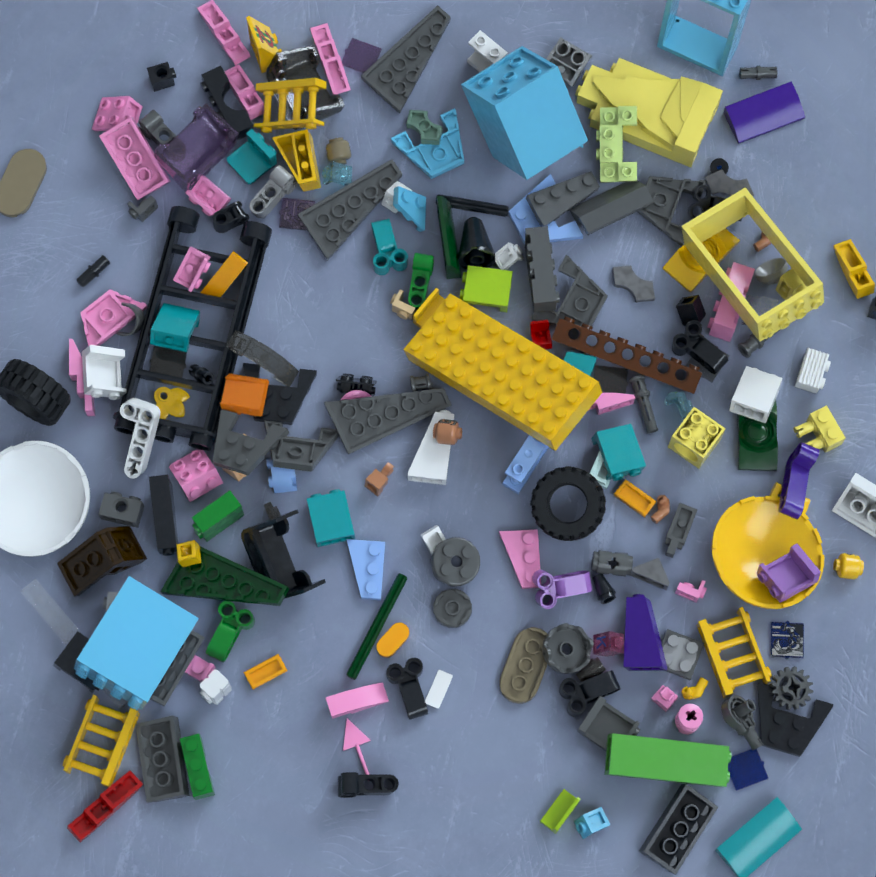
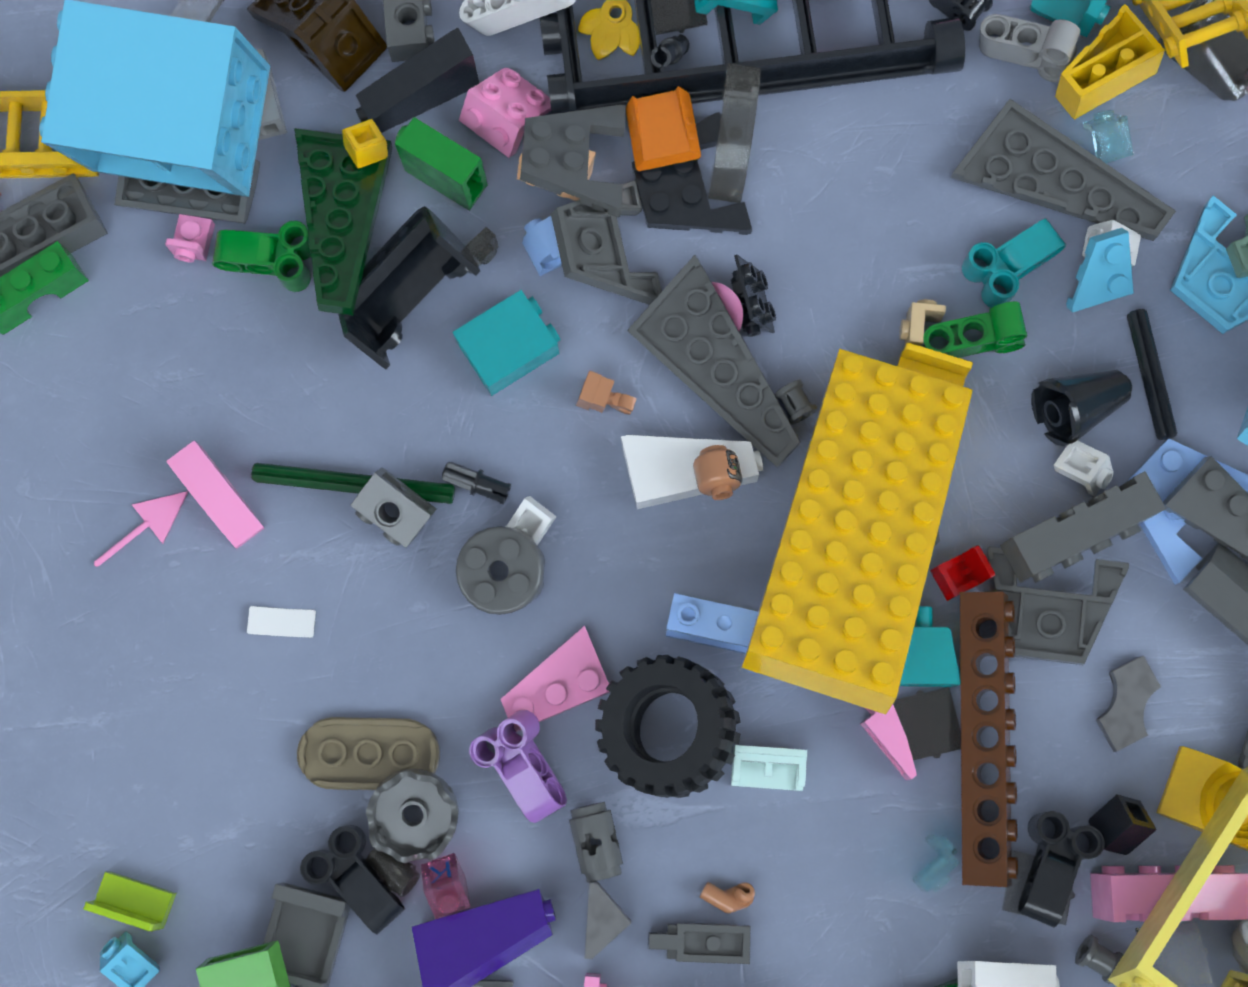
camera: 75 degrees right, 5 degrees up
white brick [199,669,232,705] -> none
light orange tile [200,251,248,306] -> none
light orange tile [243,654,288,689] -> none
clear purple piece [279,198,315,230] -> none
dark tan head [326,137,352,166] -> none
black piece [338,772,399,798] -> none
light blue wing [346,539,385,600] -> none
light orange tile [377,622,409,658] -> none
black piece [386,658,428,720] -> none
dark grey tile [433,589,472,628] -> none
dark green slope [437,196,462,279] -> none
lime panel [460,265,513,313] -> none
teal panel [591,424,646,481] -> none
black cone [592,573,616,604] -> none
light orange tile [614,479,656,518] -> none
dark grey pin [629,375,658,434] -> none
light yellow brick [668,407,726,469] -> none
none -> brick [350,467,437,548]
none -> black axle [442,462,511,505]

